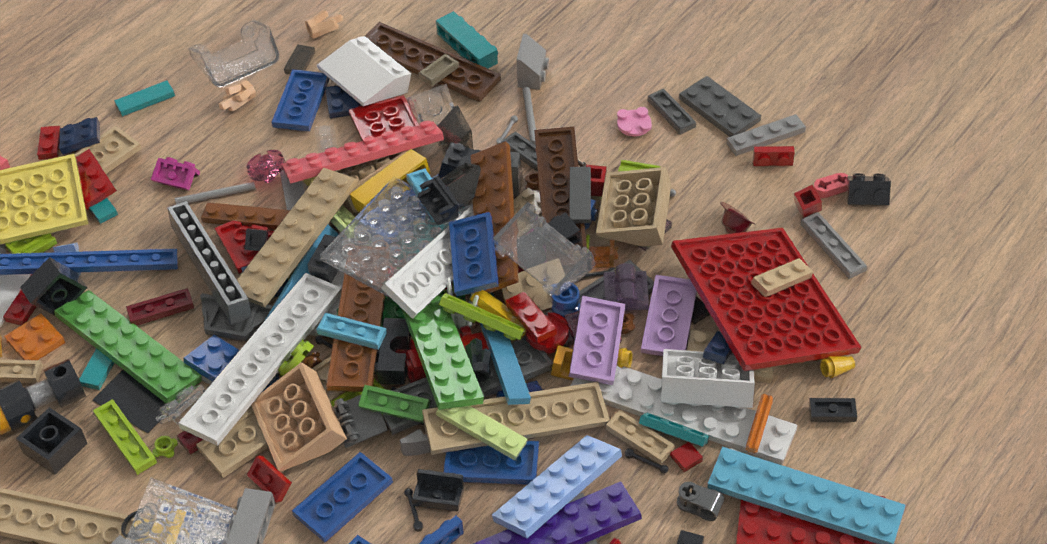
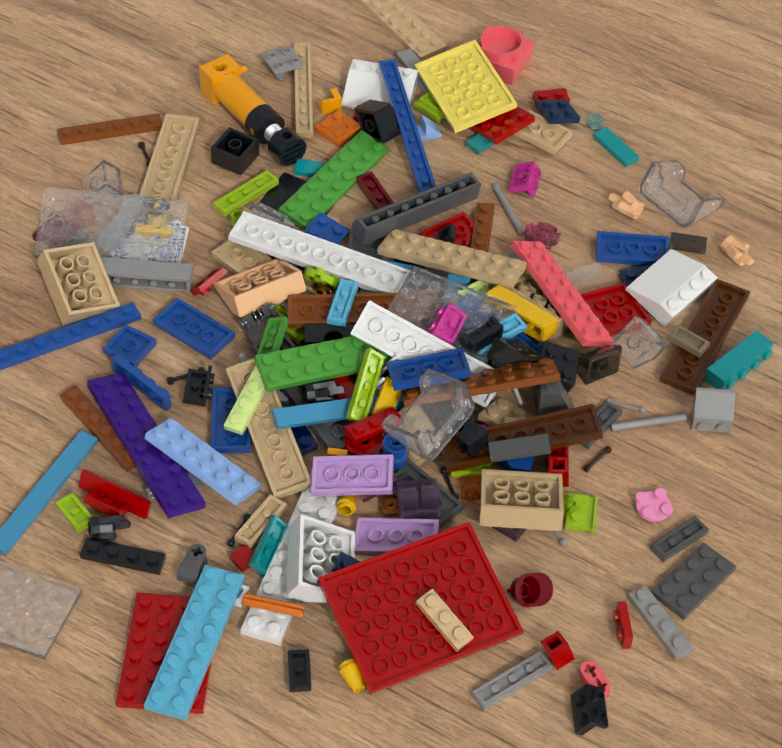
camera: 80 degrees right, 0 degrees up
none -> dark pink bracket [427,302,468,345]
none -> clear light blue plate [586,114,603,129]

